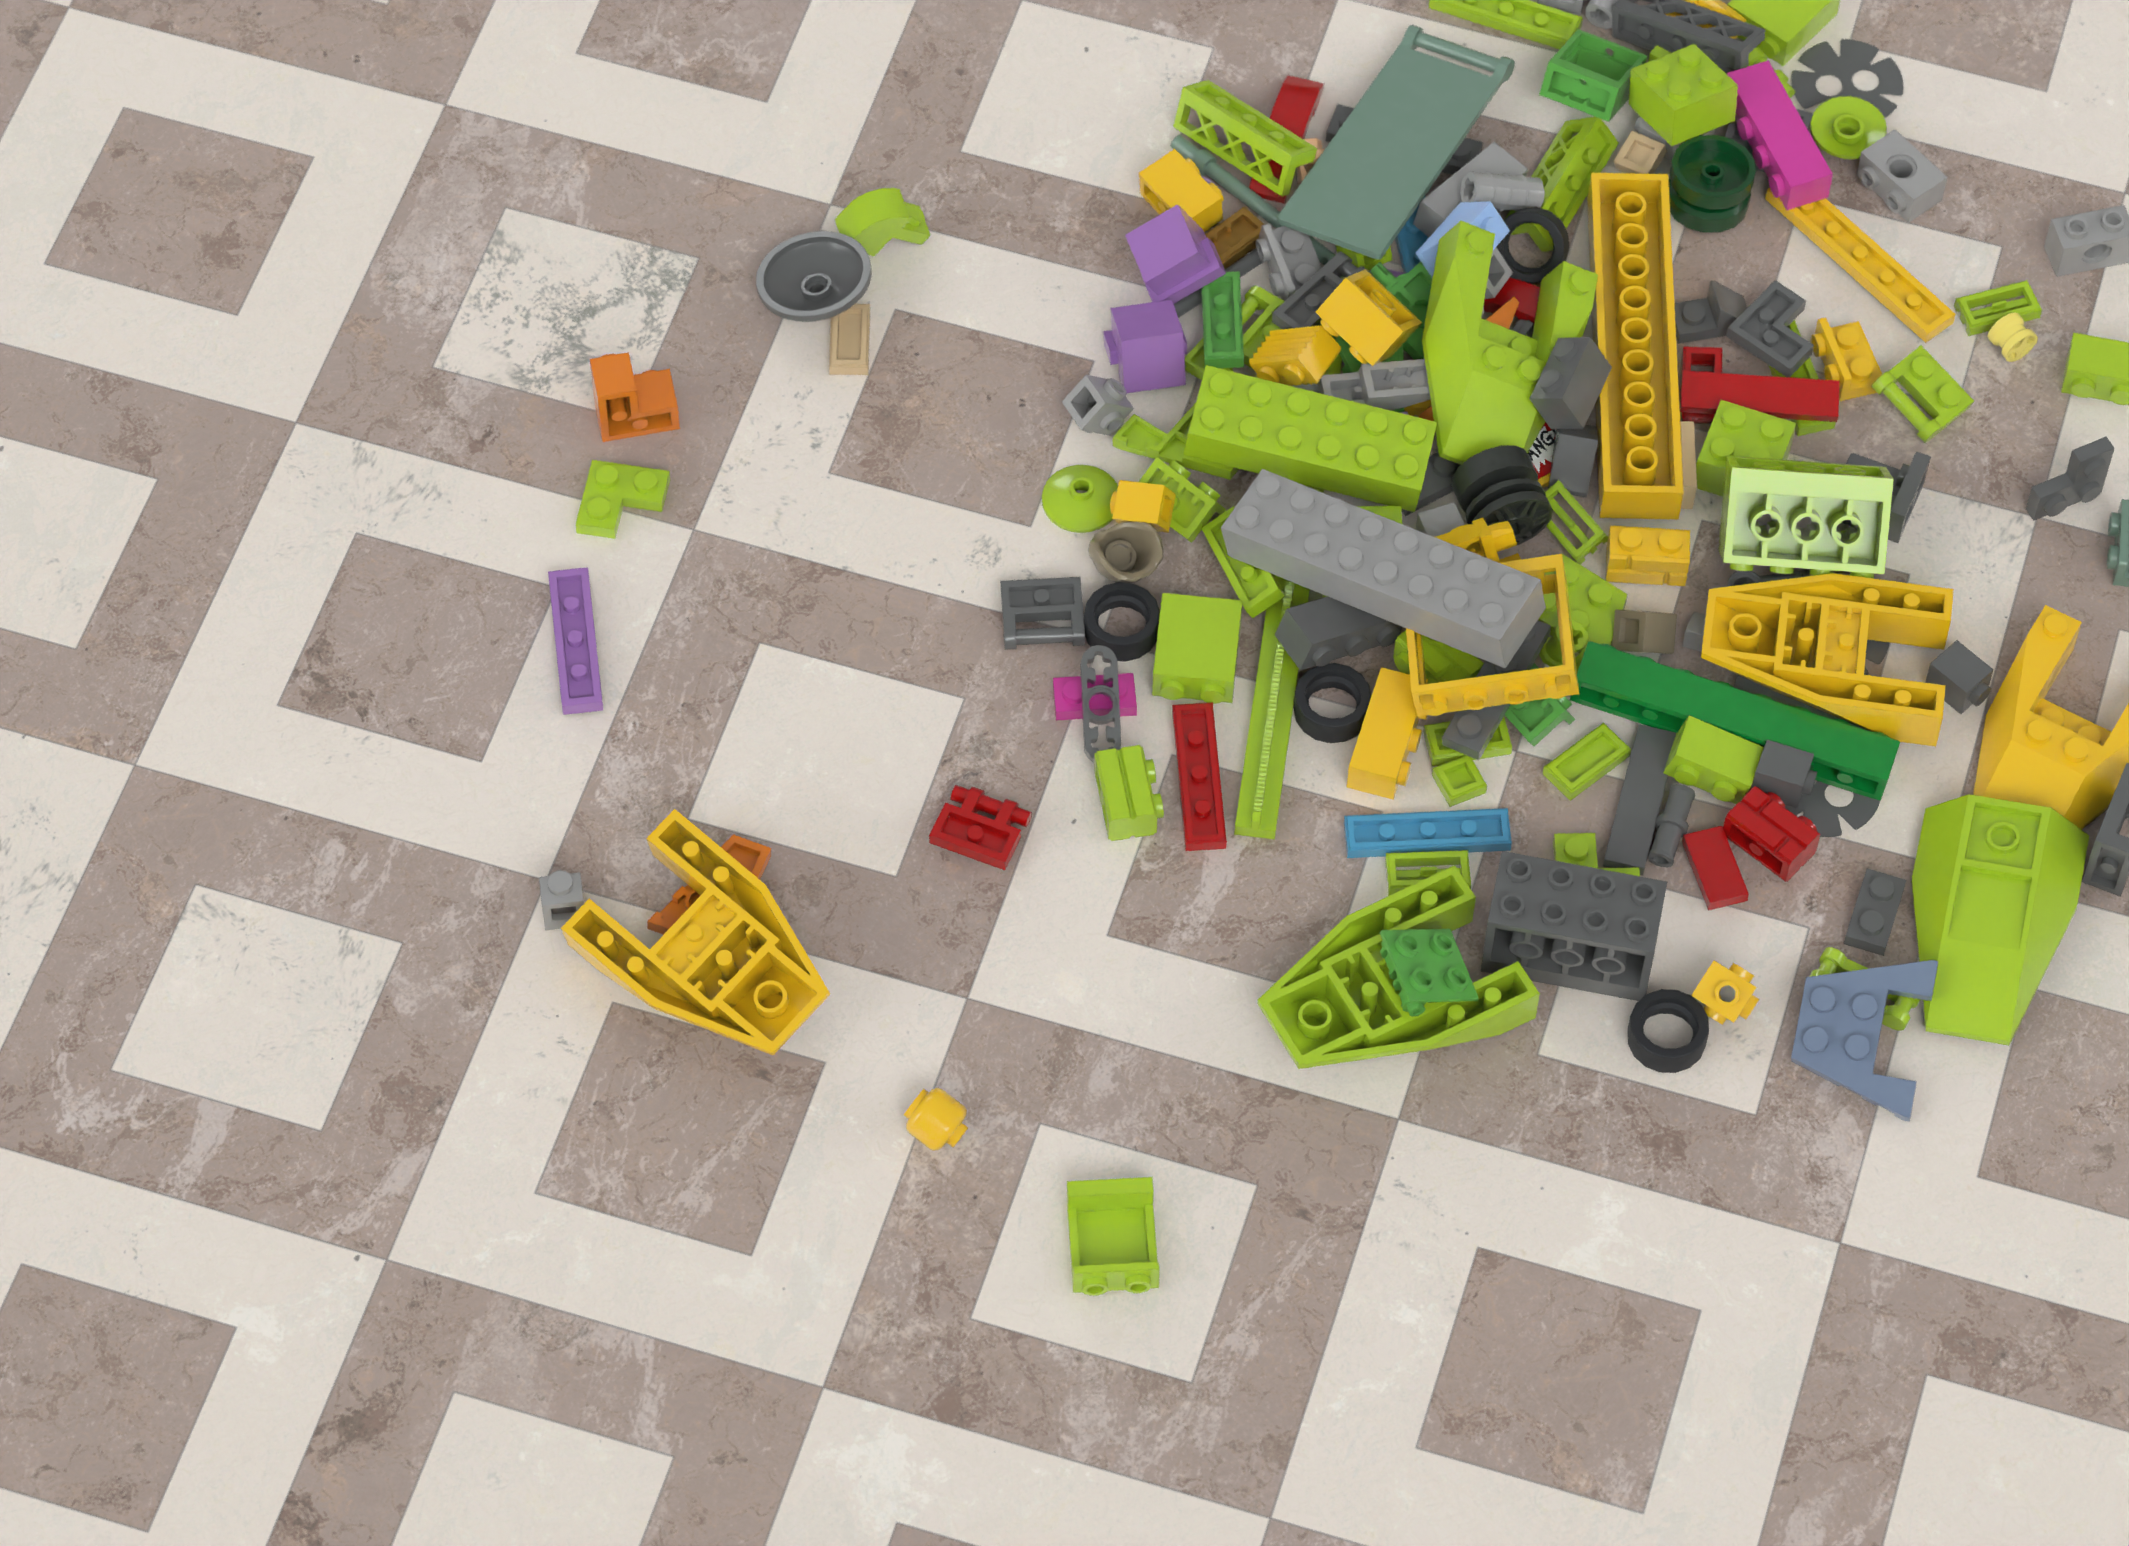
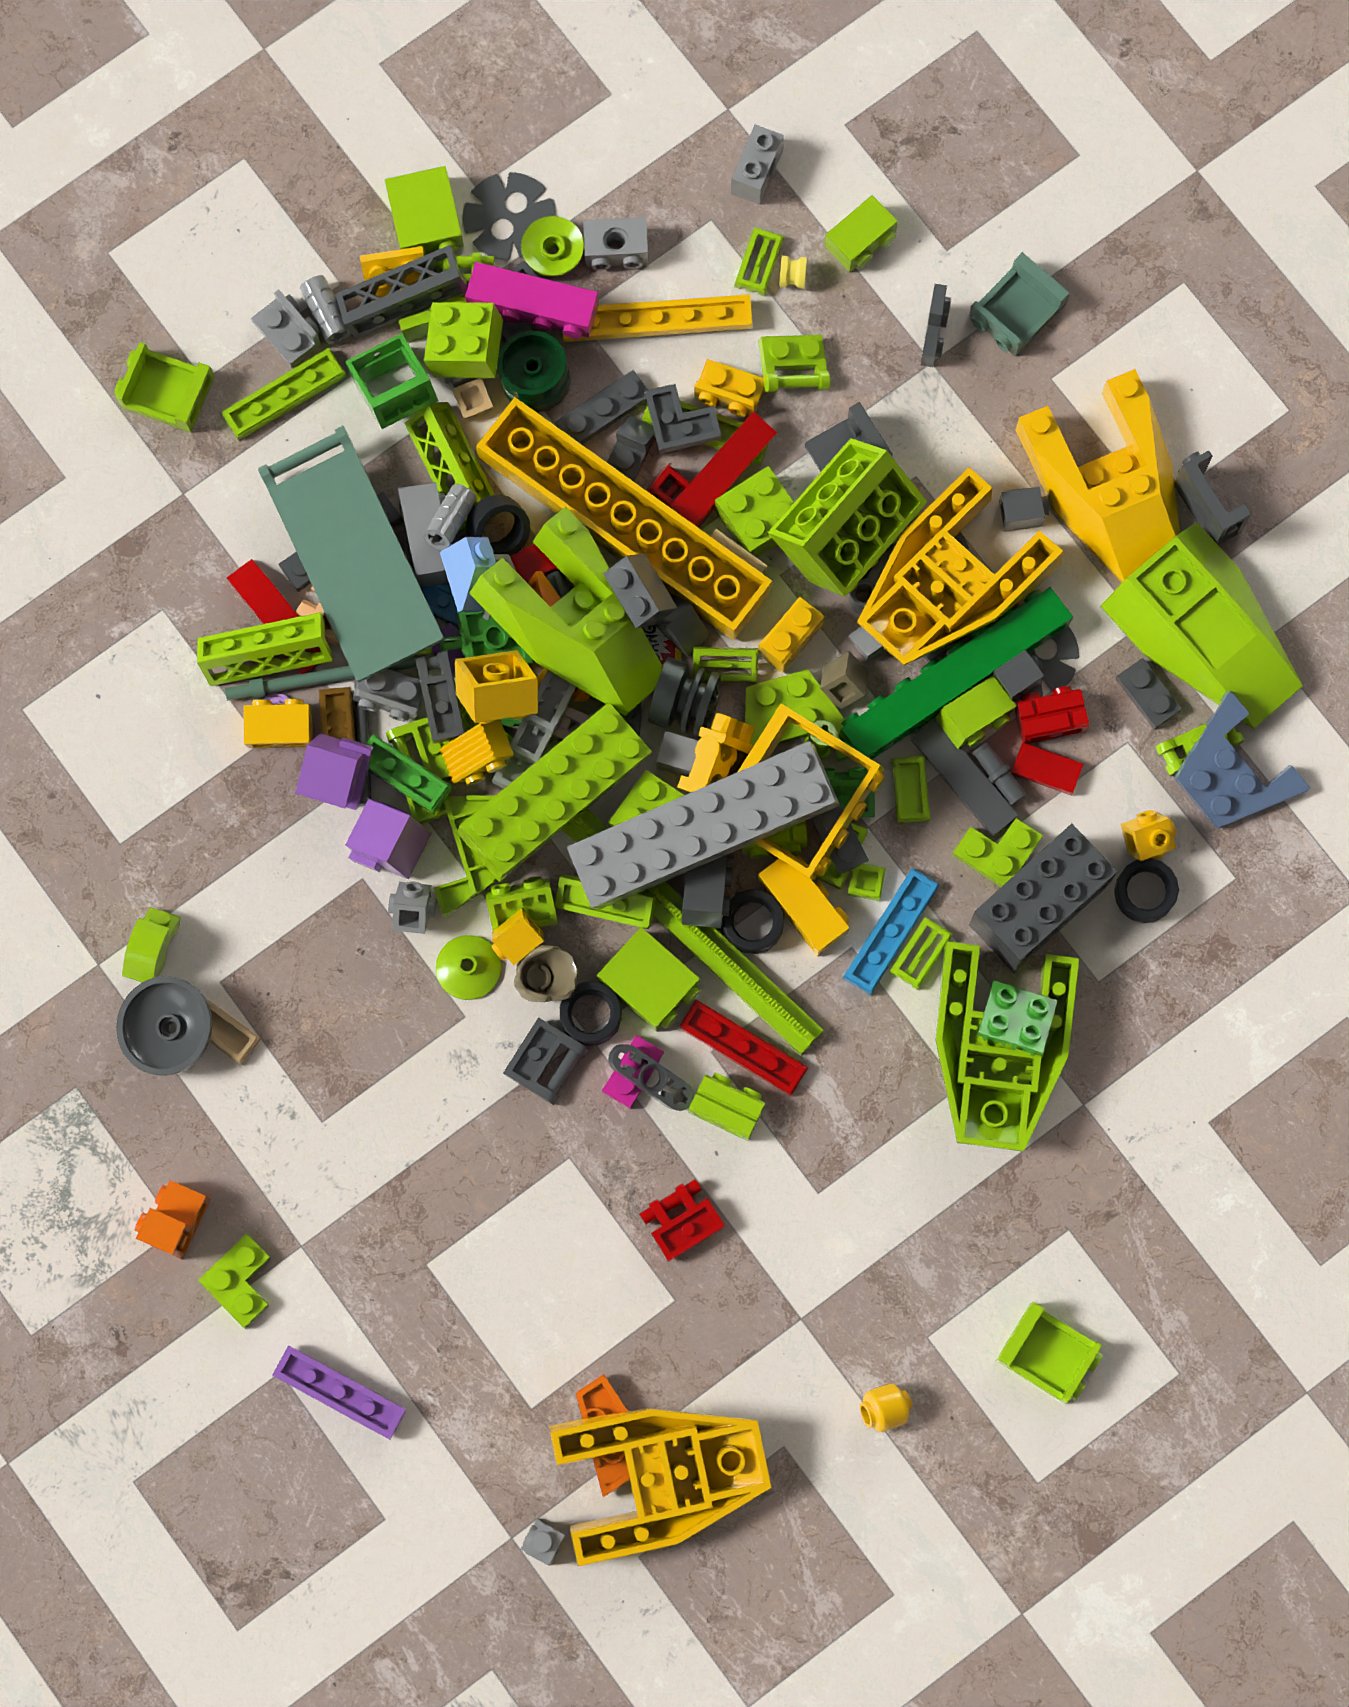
camera: 50 degrees left, 20 degrees up
none -> dark grey plate [555,370,648,444]

